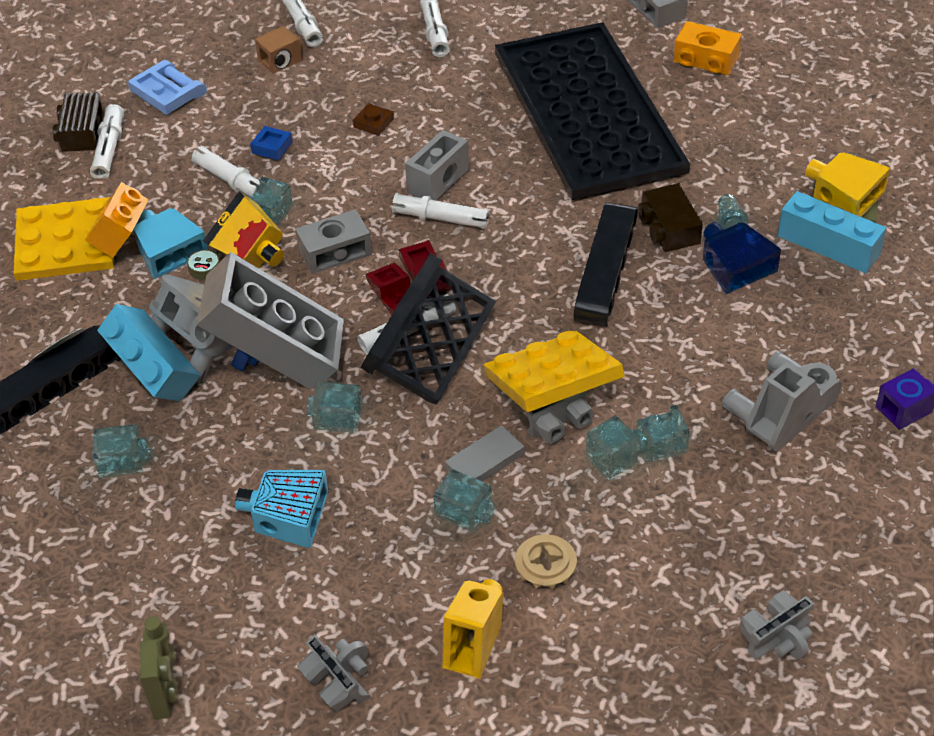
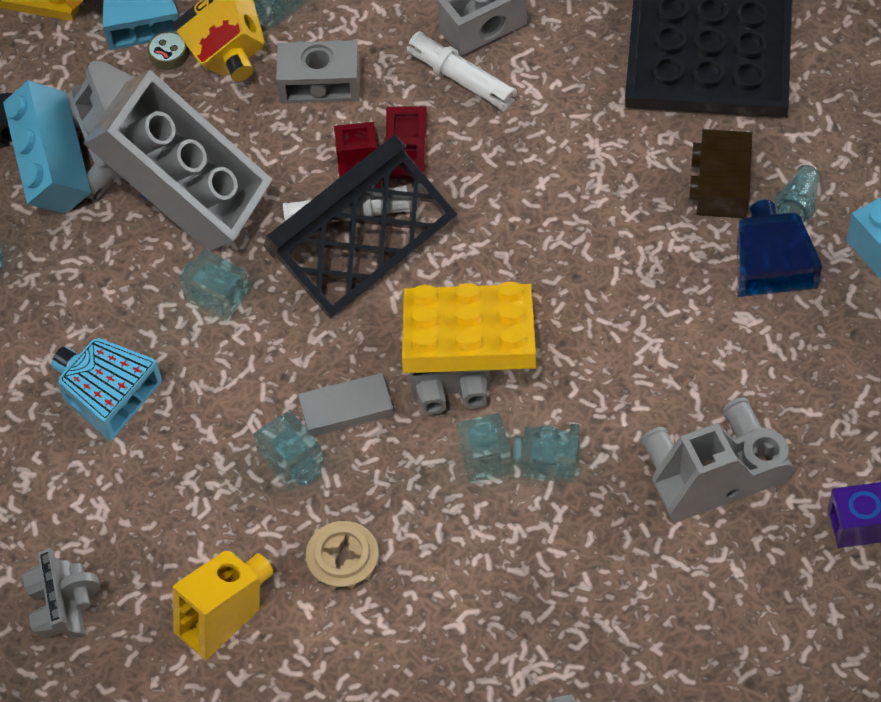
camera: 25 degrees right, 10 degrees up
black beam [573,202,638,327] -> none

